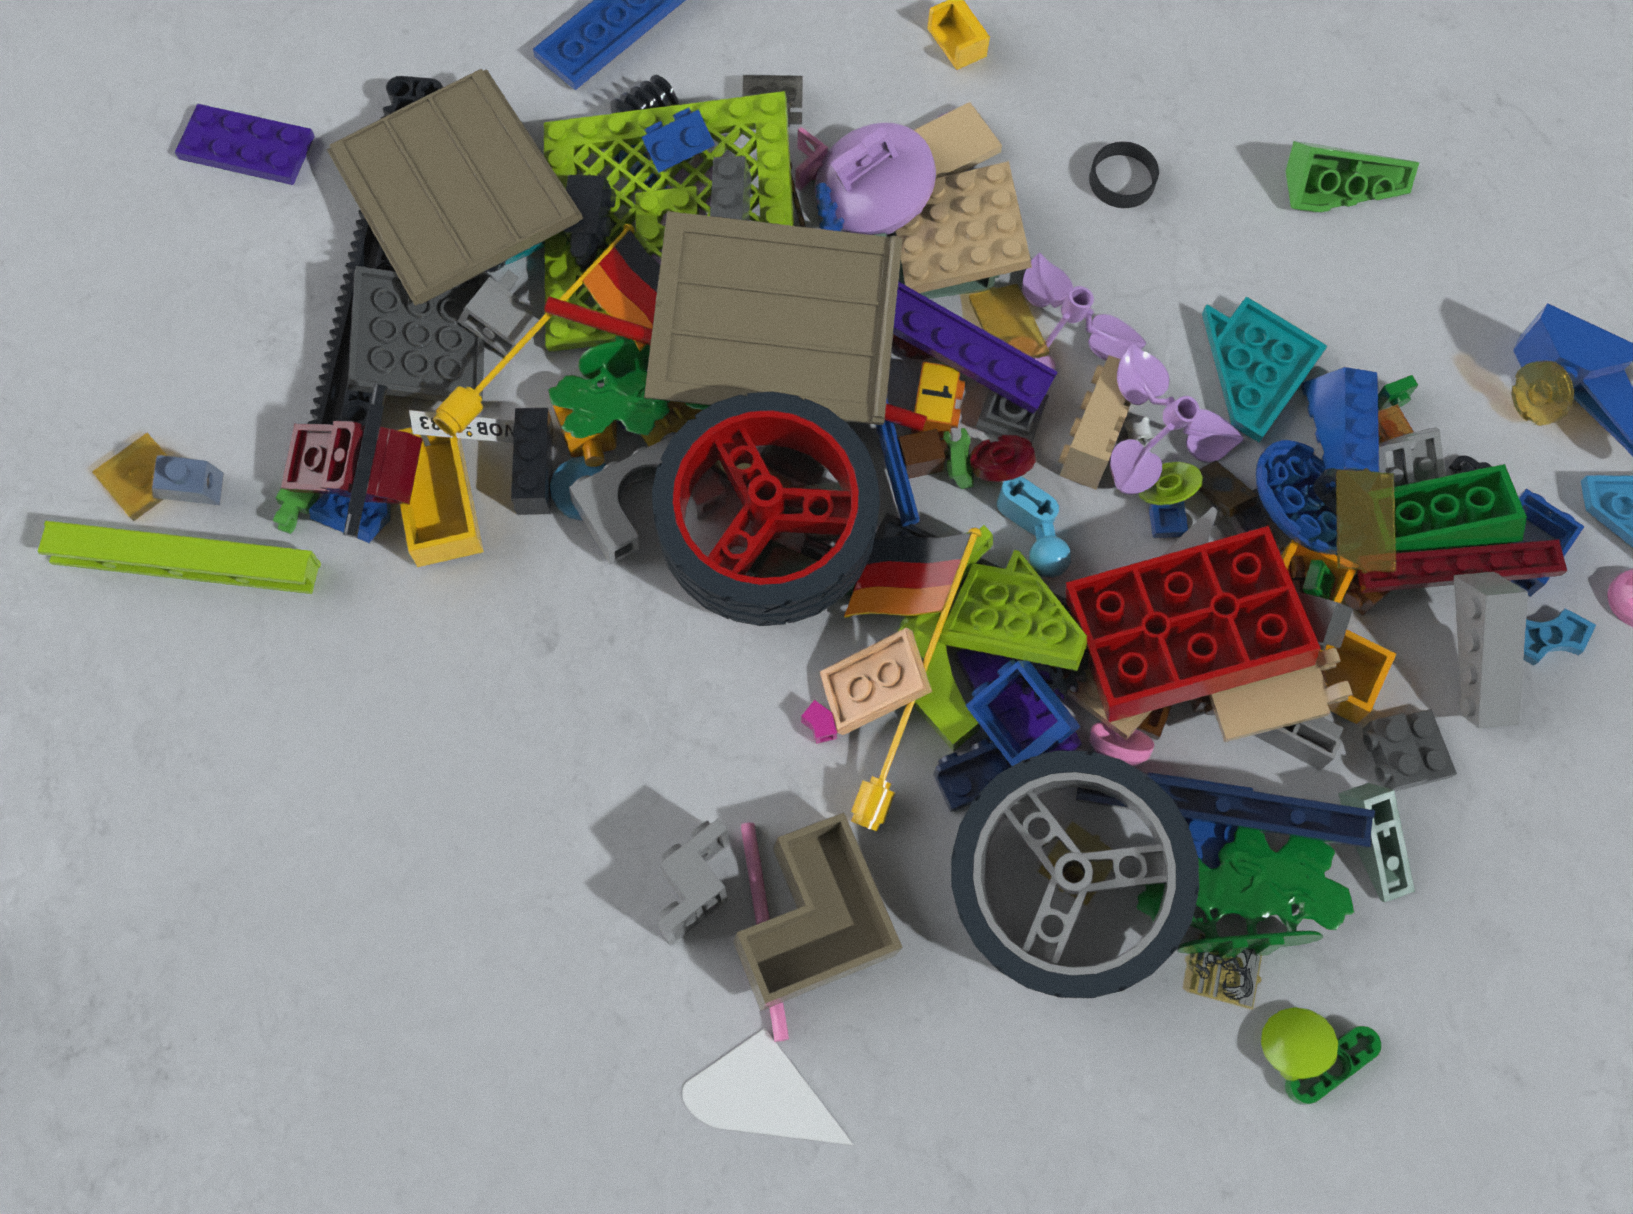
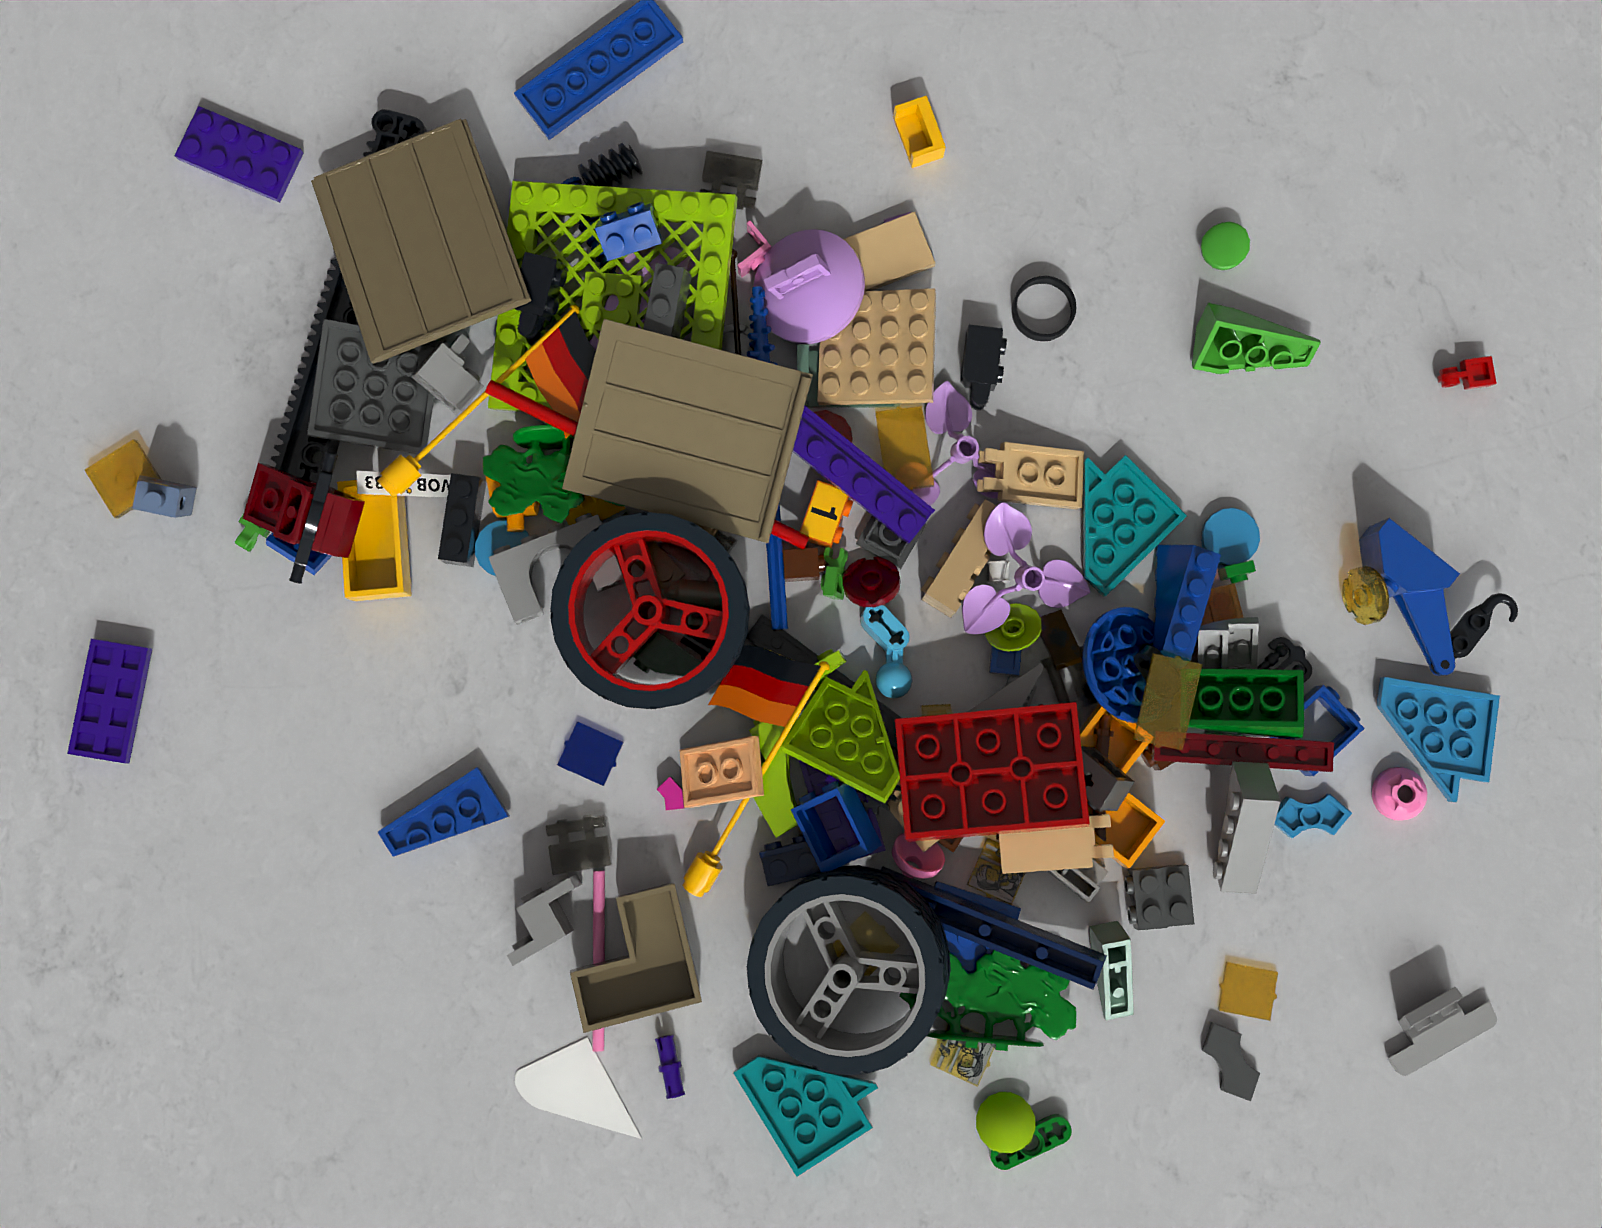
camera: 10 degrees right, 15 degrees up
lime tile [37,521,321,594] -> none
green tile [1303,560,1336,600] -> none
none -> dark purple plate [67,639,152,764]
none -> blue wing [378,767,510,857]
none -> clear smoke plate [546,814,612,875]
none -> clear blue piece [557,721,624,786]
none -> dark purple pin [655,1034,685,1099]
none -> teal wing [733,1055,878,1177]
none -> black hinge [960,324,1007,411]
none -> piece [967,838,1026,905]
none -> tan tile [977,442,1084,510]
none -> bright green piece [1201,222,1250,271]
none -> dark azure tile [1201,508,1260,565]
none -> dark grey tile [1202,1022,1260,1101]
none -> clear yellow piece [1218,962,1278,1021]
none -> red plate [1437,356,1497,390]

